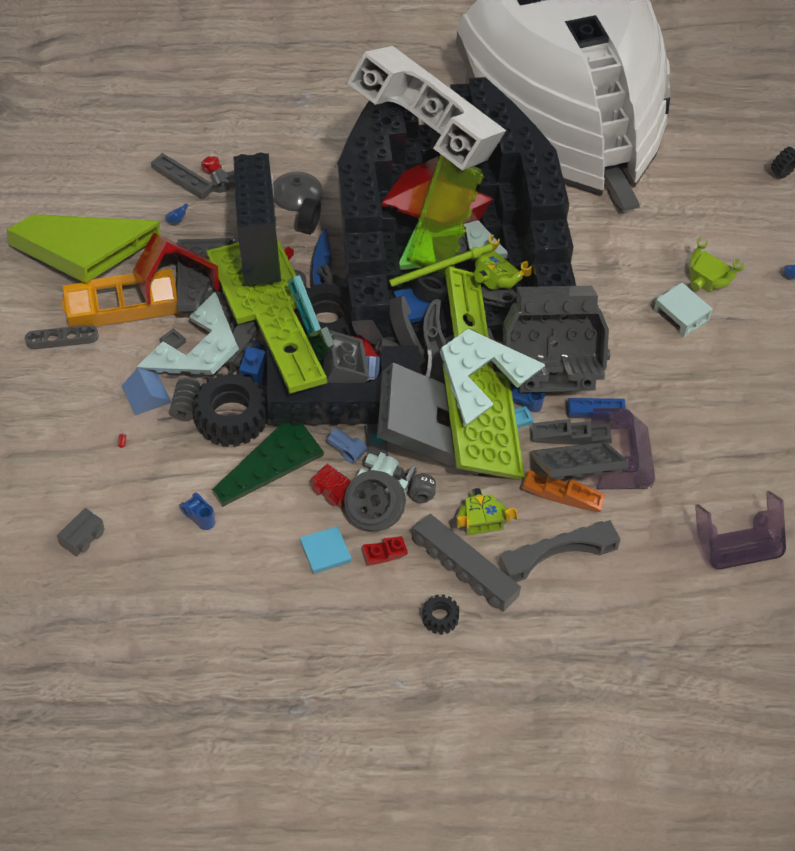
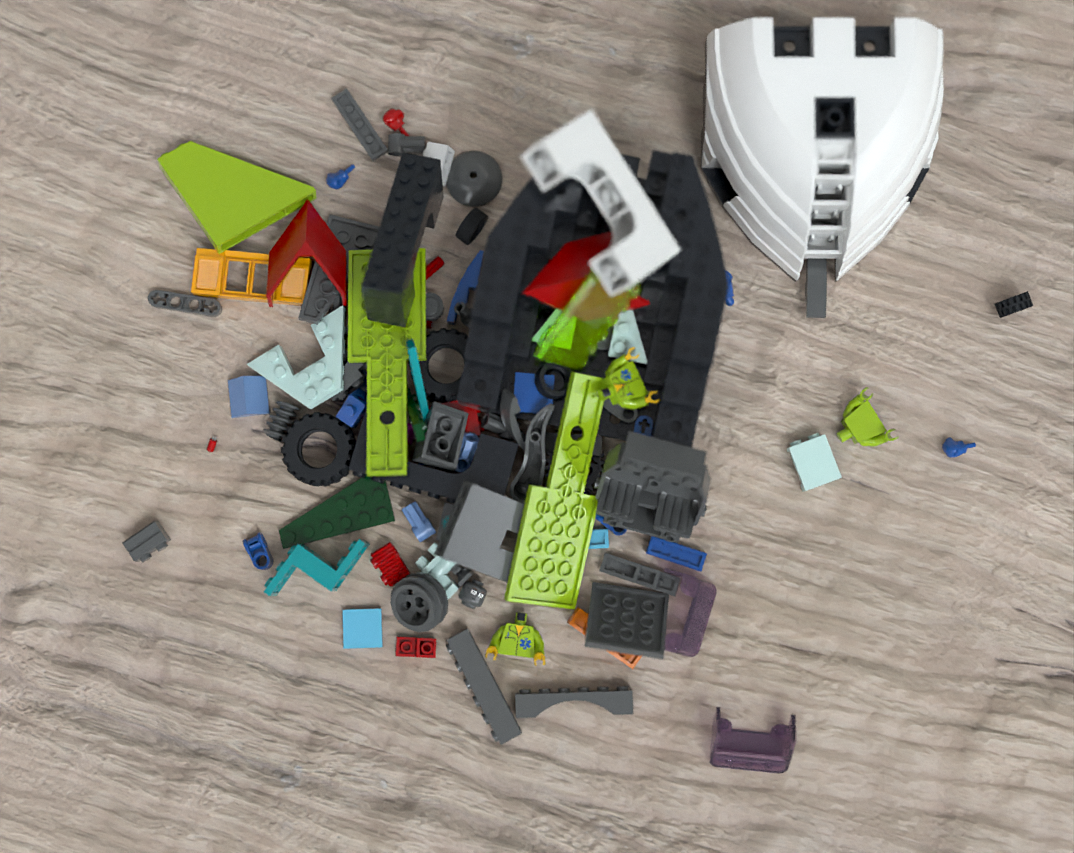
camera: 30 degrees right, 30 degrees up
dark grey tile [159,328,186,350] -> none
lime bar [389,243,493,287] -> none
black tyre [422,594,460,635] -> none
light aqua wing [440,329,545,427] -> none
none -> teal bracket [264,539,370,596]

